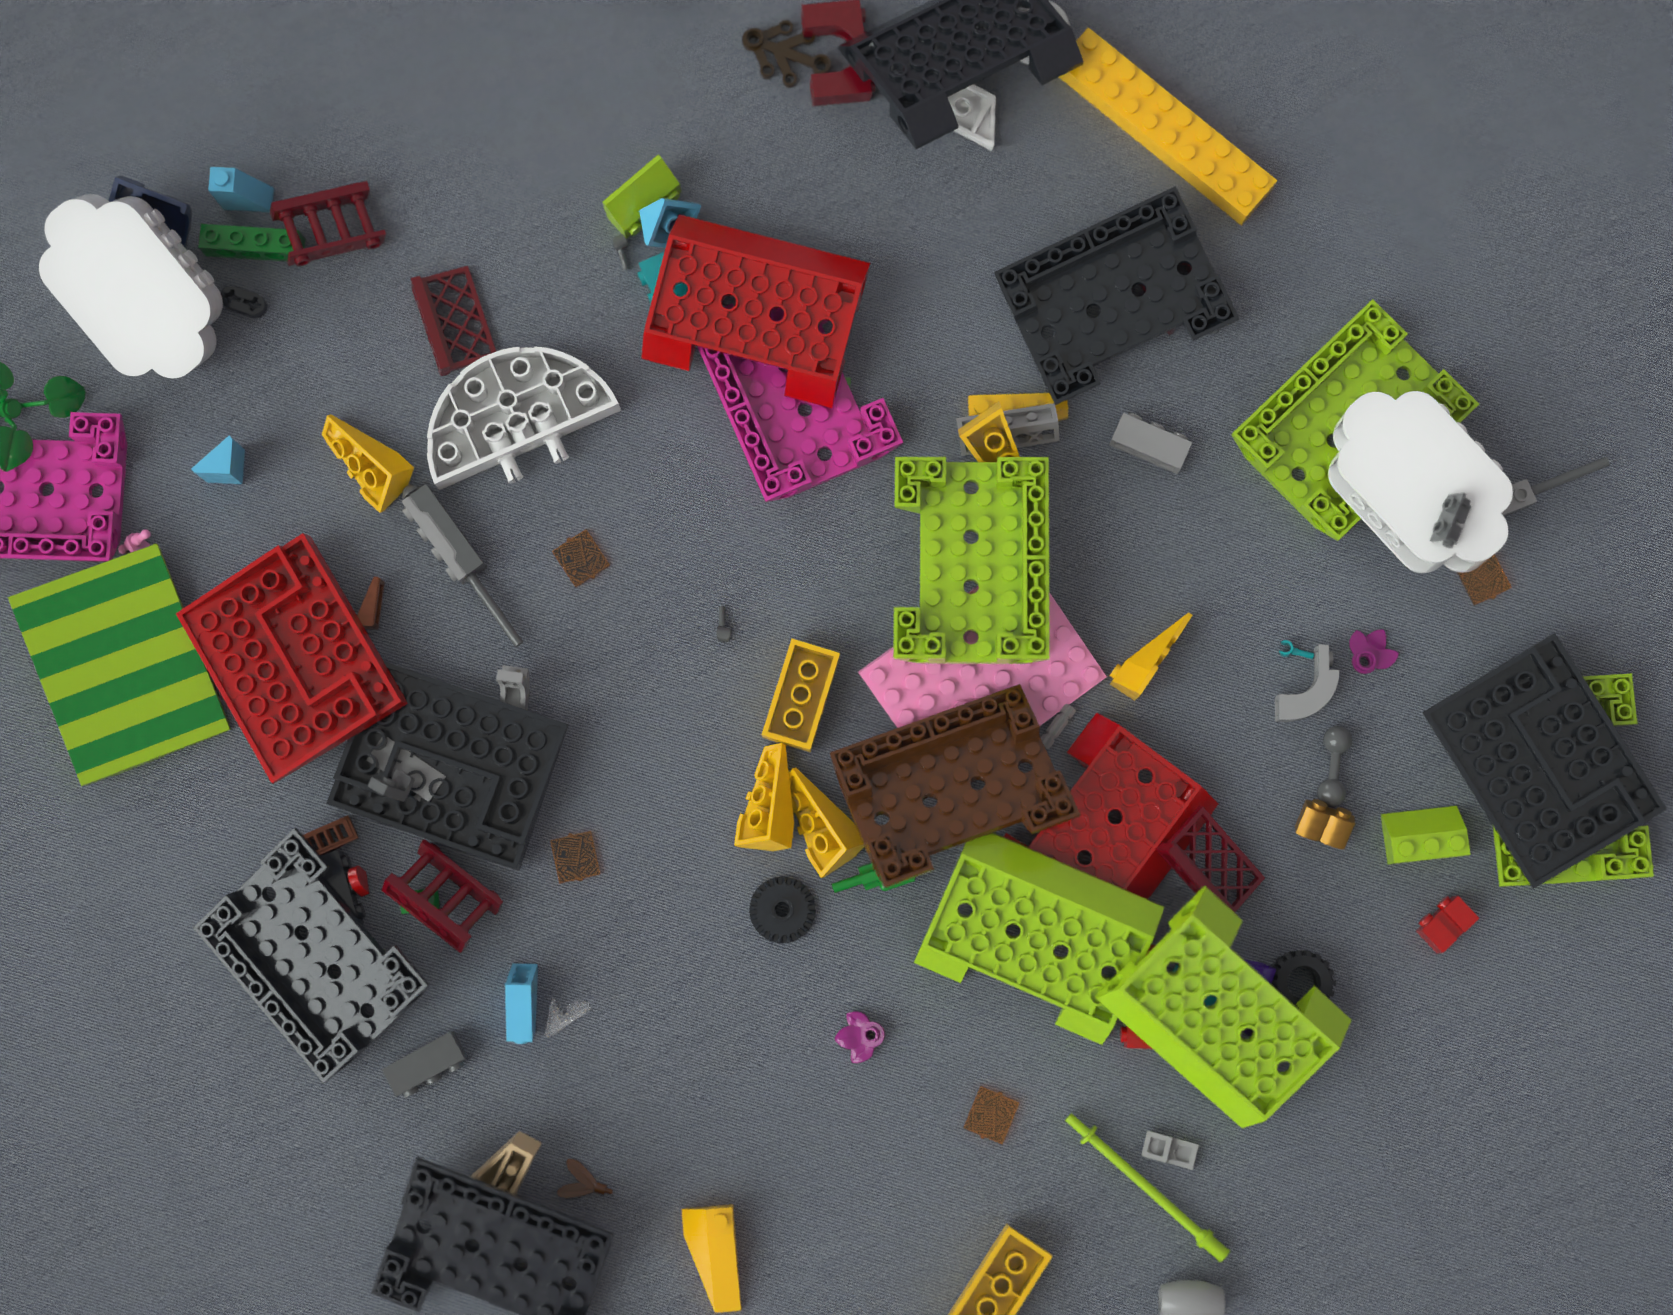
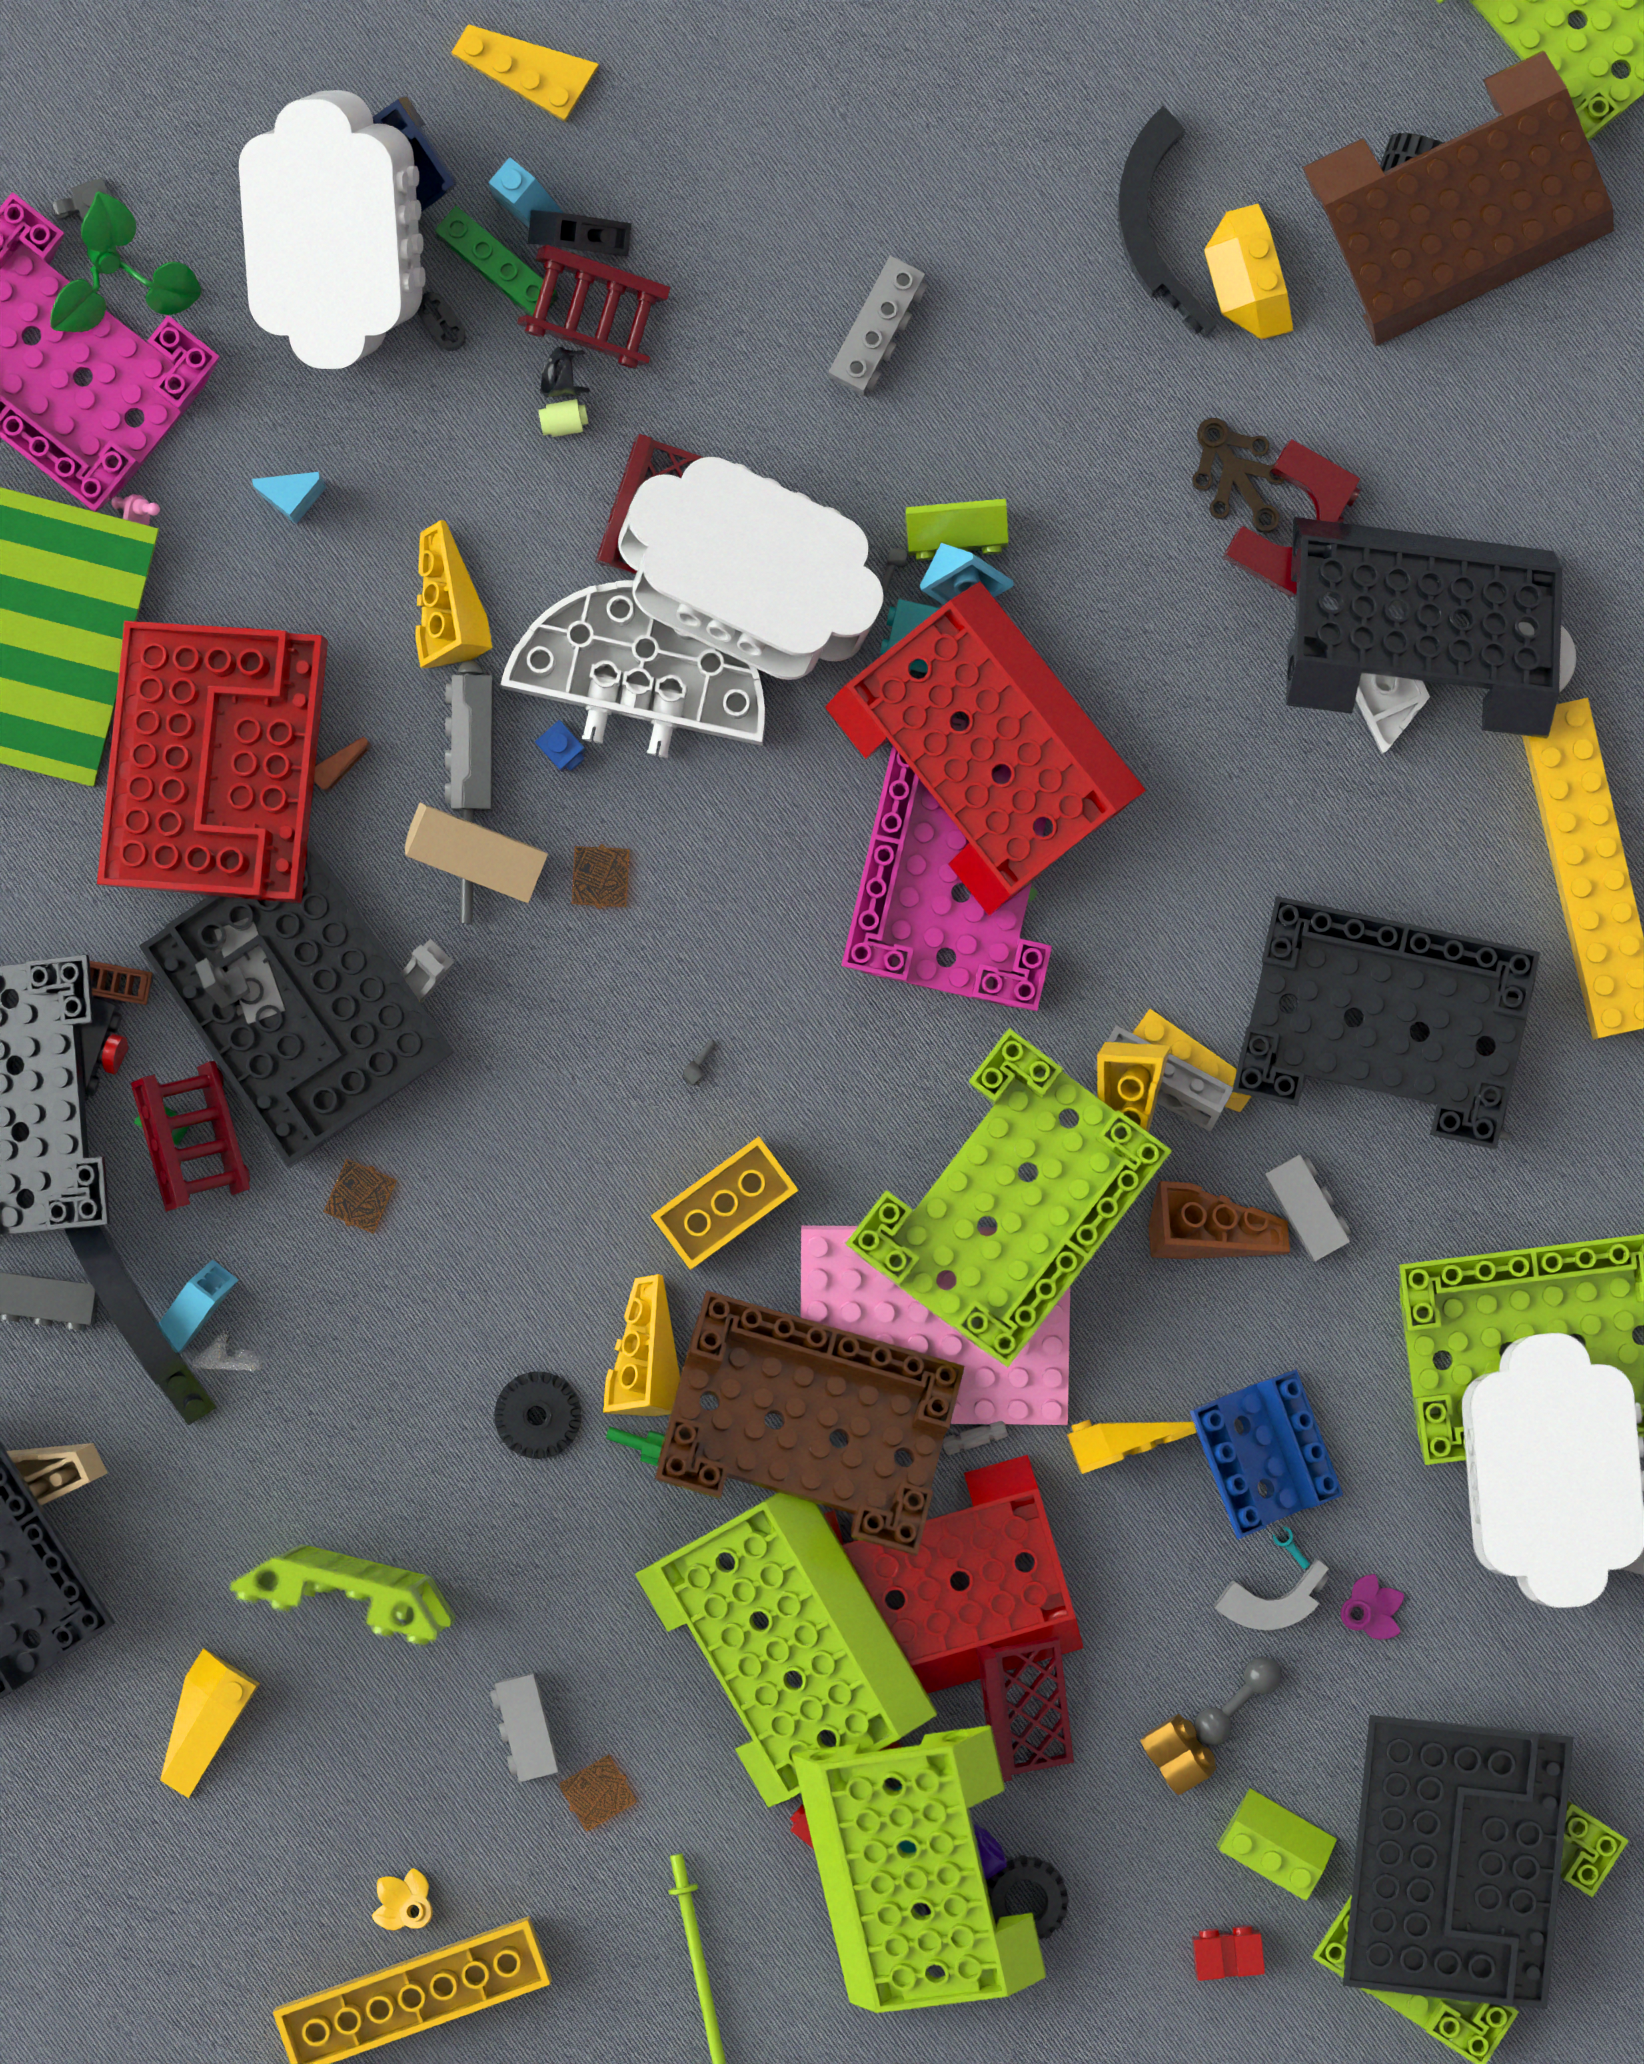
camera: 40 degrees right, 5 degrees up
reddish brown piece [557,1158,613,1198] -> none
yellow wedge [734,743,794,851] -> none
magenta plate [835,1011,885,1063] -> none
light grey slope [1141,1131,1199,1170] -> none
dark grey hinge [1430,493,1472,548] -> none
clear orange piece [1457,554,1512,606] -> none
none -> black arch [65,1225,217,1426]
none -> lime slope [230,1544,456,1645]
none -> yellow plate [372,1868,433,1931]
none -> tan brick [405,802,548,903]
none -> yellow wing [451,24,599,122]
none -> light grey brick [490,1672,560,1782]
none -> black slope [528,210,632,256]
none -> blue bracket [535,720,586,772]
none -> yellowish green brick [539,399,589,437]
none -> black piece [540,347,591,397]
none -> white brick [618,457,883,680]
none -> light grey brick [828,255,928,396]
none -> dark orange wedge [1149,1181,1290,1259]
none -> blue slope [1190,1369,1343,1539]

